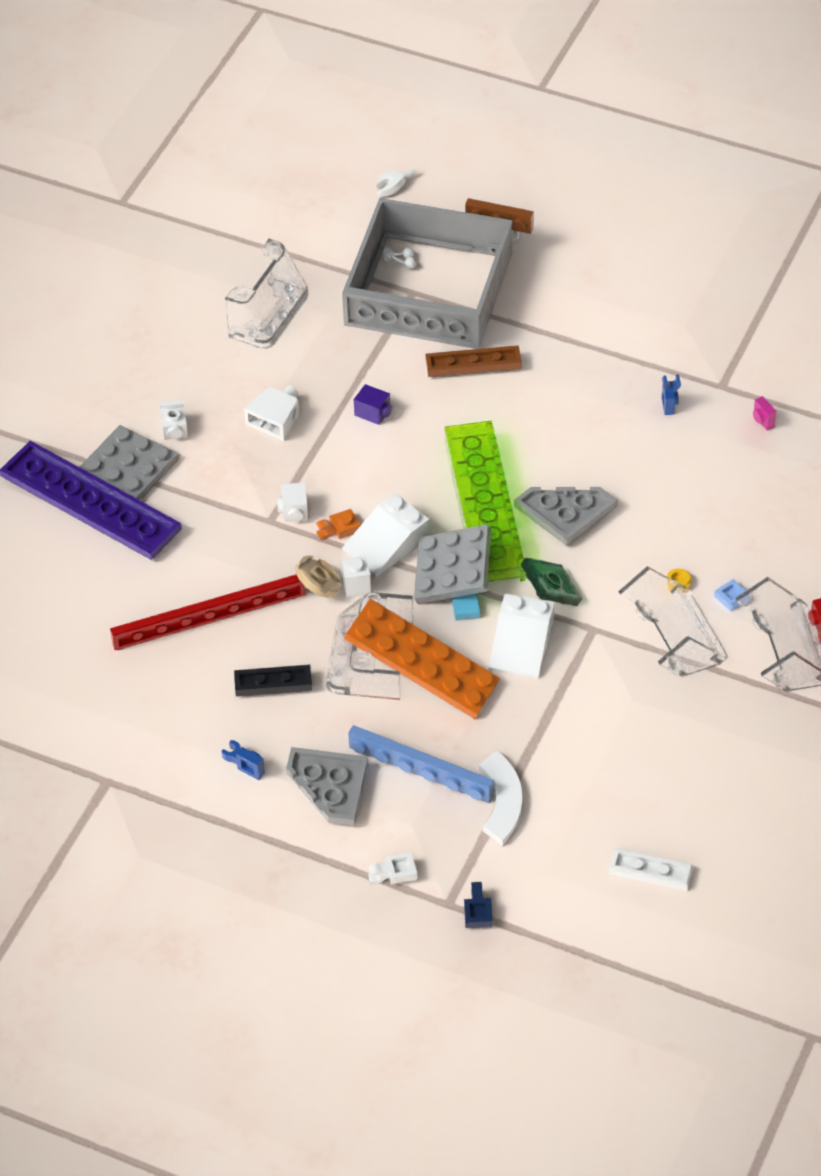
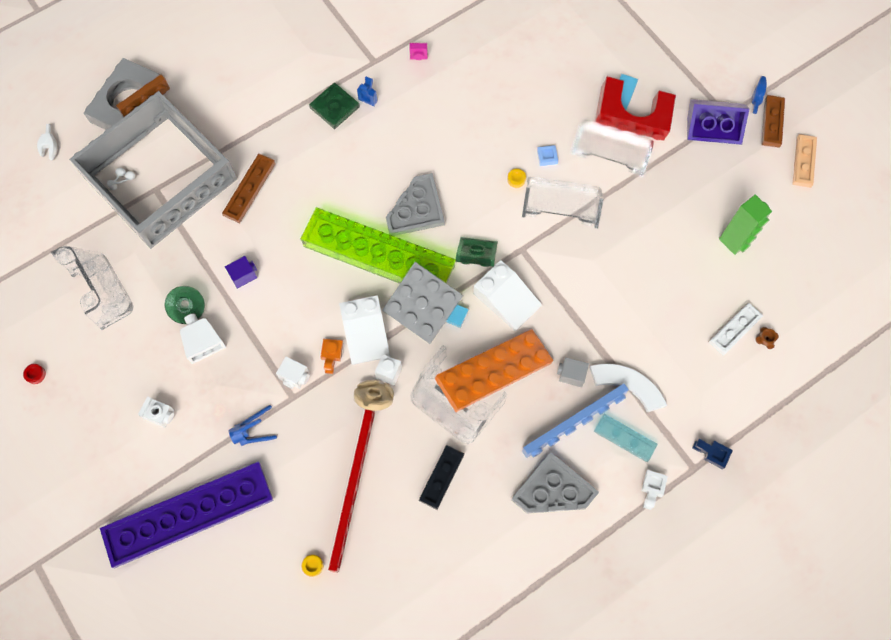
camera: 60 degrees left, 20 degrees up
light grey plate [80,425,178,500] -> none
blue plate [221,740,265,780] -> none
none -> red tile [23,364,46,384]
none -> light grey arch [84,58,160,130]
none -> clear green dish [164,286,205,324]
none -> blue plant [228,405,277,446]
none -> yellow tile [301,555,324,577]
none -> clear green plate [309,82,360,130]
none -> light grey brick [557,357,589,387]
none -> clear light blue tile [594,413,658,463]
none -> bright green brick [719,194,772,255]
none -> dark orange plate [756,327,779,349]

